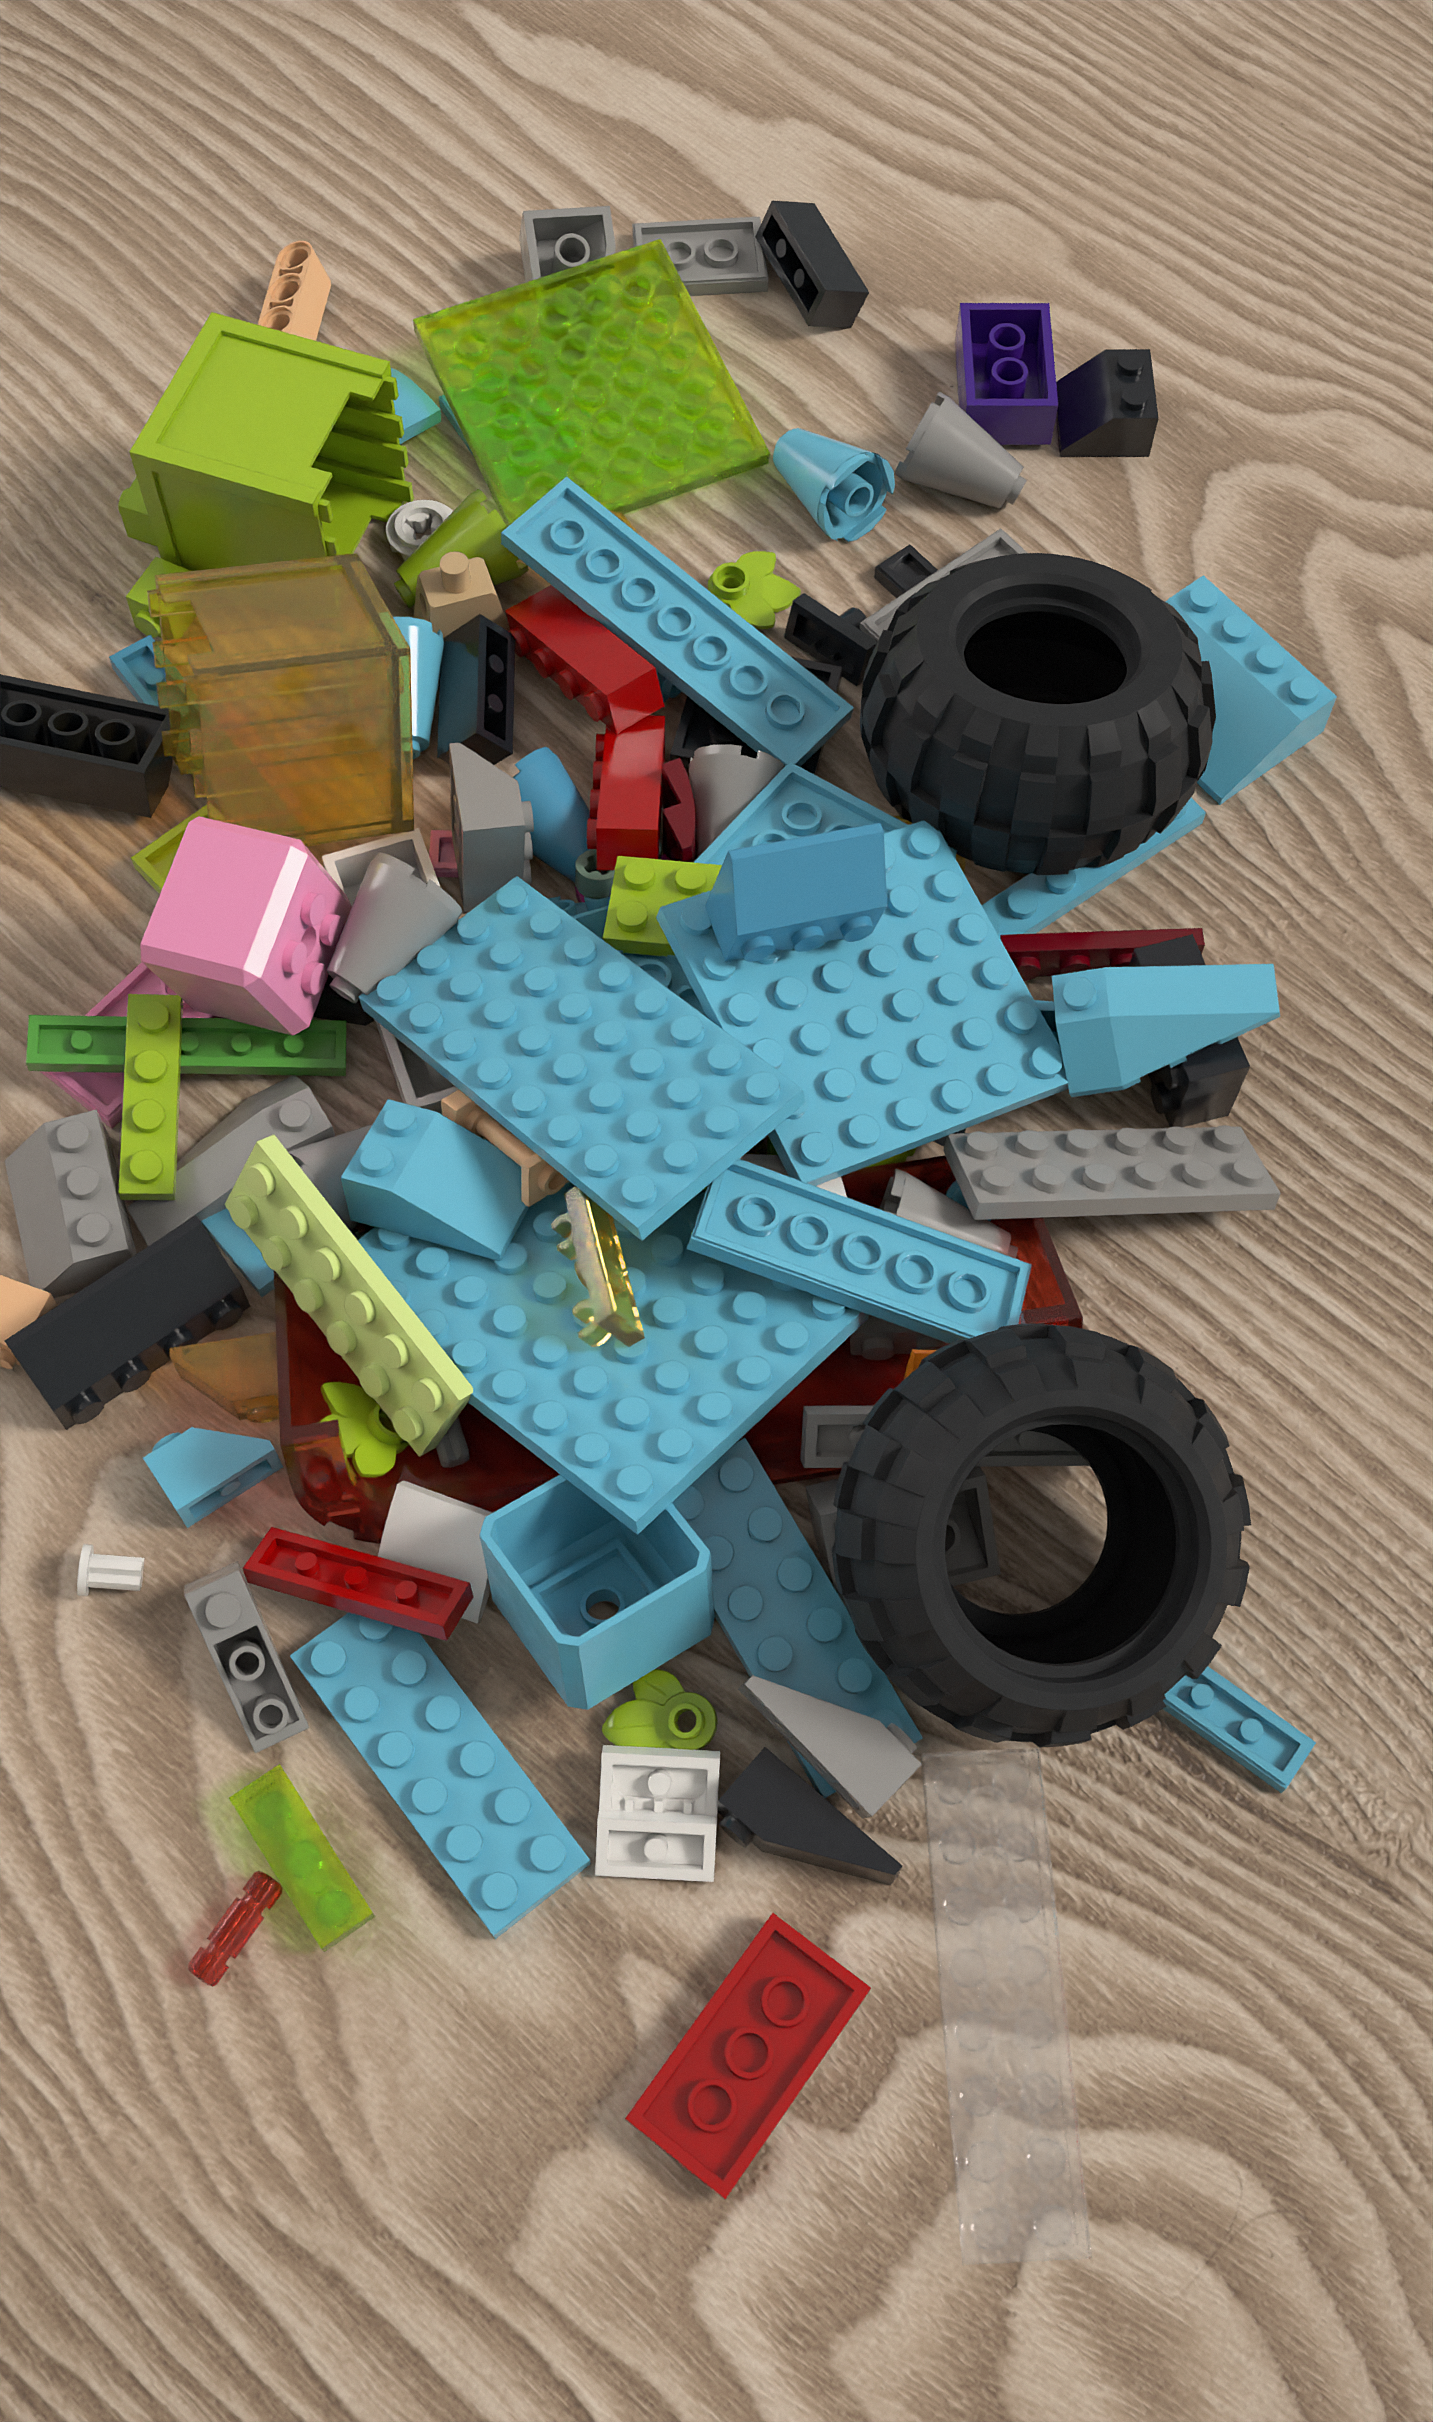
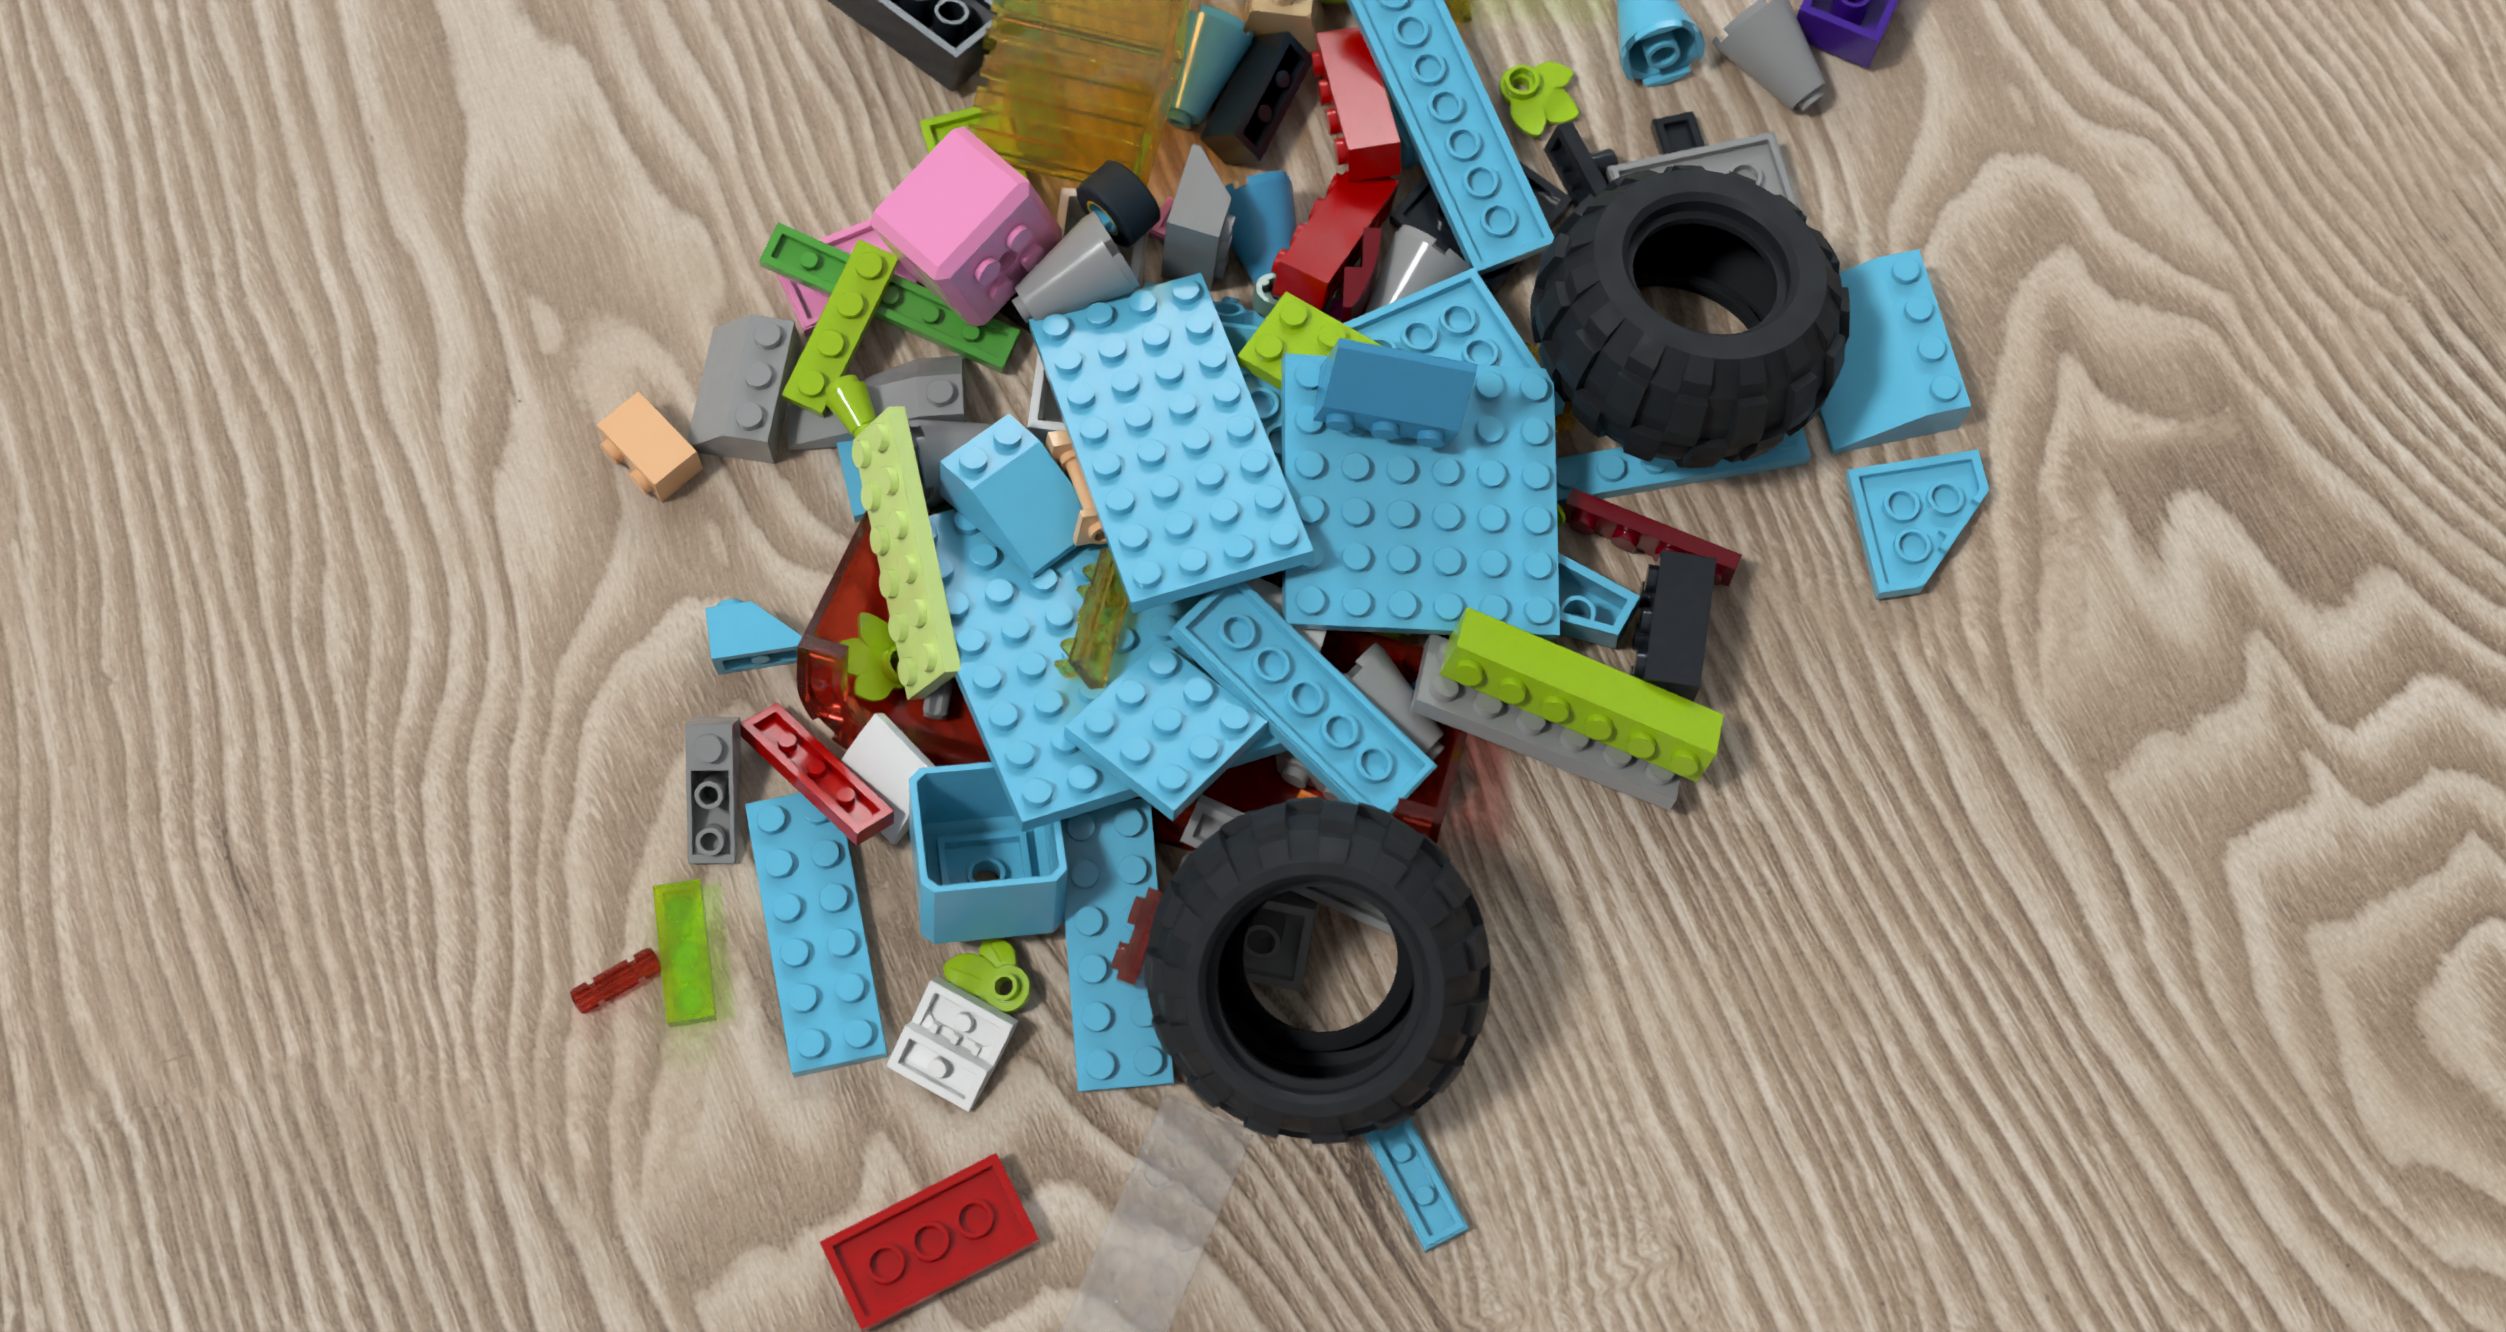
camera: 25 degrees right, 5 degrees up
black slope [5,1216,251,1430] -> none
white piece [77,1544,144,1596] -> none
clear yellow slope [169,1331,295,1423] -> none
black slope [718,1747,903,1886] -> none
light grey slope [738,1675,922,1819] -> none
medium azure wedge [1052,964,1280,1097] -> none
black slope [1056,349,1159,457] -> none
none -> lime cone [825,374,877,438]
none -> medium azure plate [1064,640,1268,821]
none -> black wheel [1076,160,1161,248]
none -> clear red plate [1111,887,1164,989]
none -> lime brick [1439,607,1724,782]
none -> medium azure plate [1845,449,1989,600]

